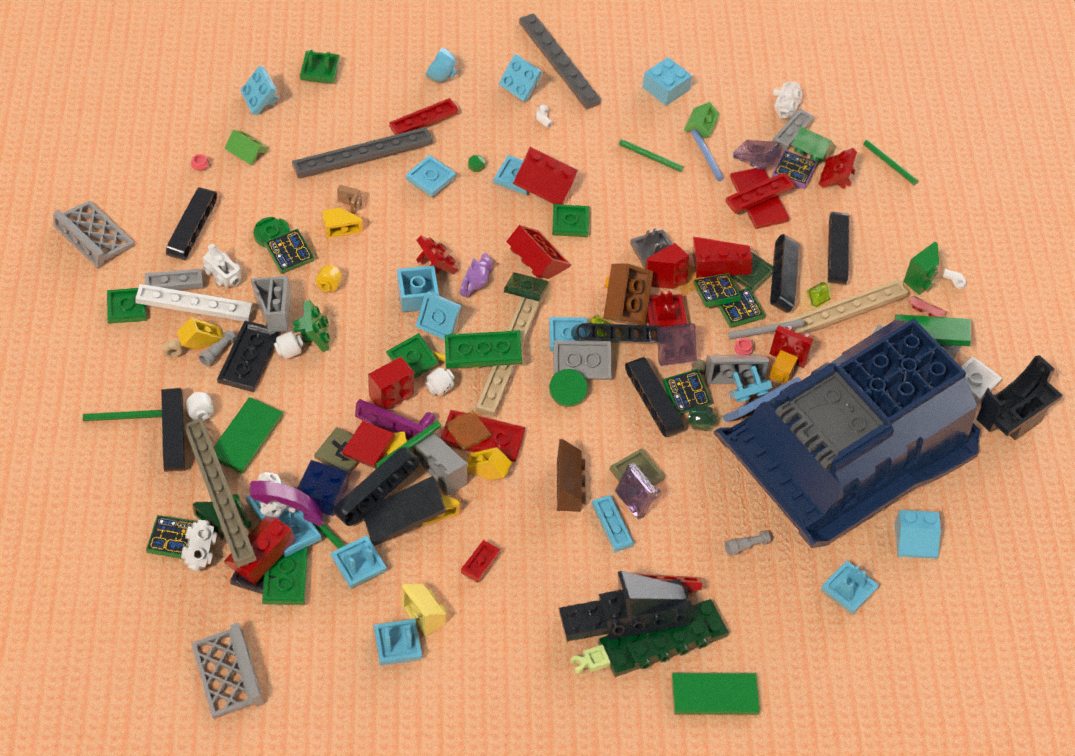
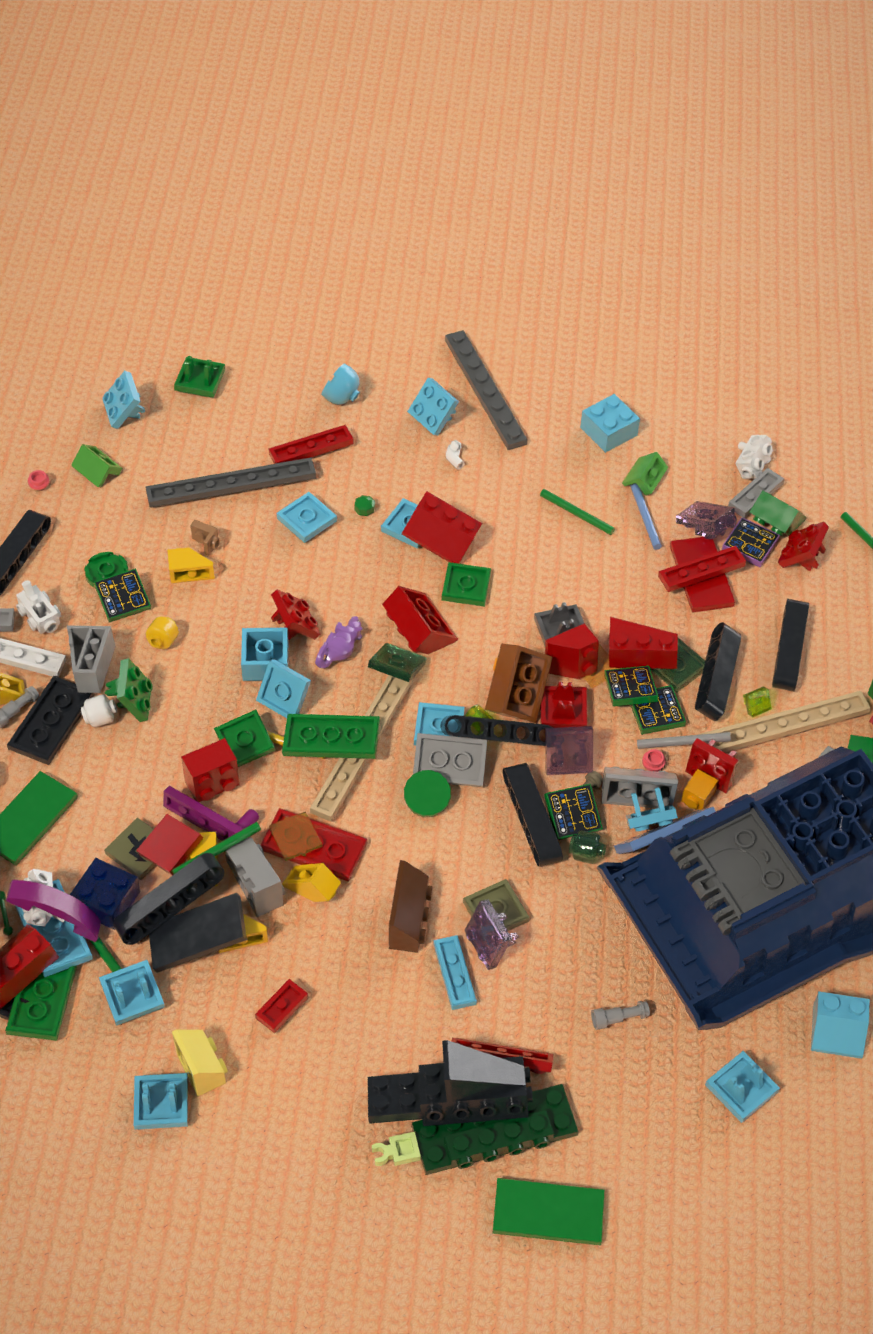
camera: 10 degrees right, 0 degrees up
white head [425,368,455,396] -> none

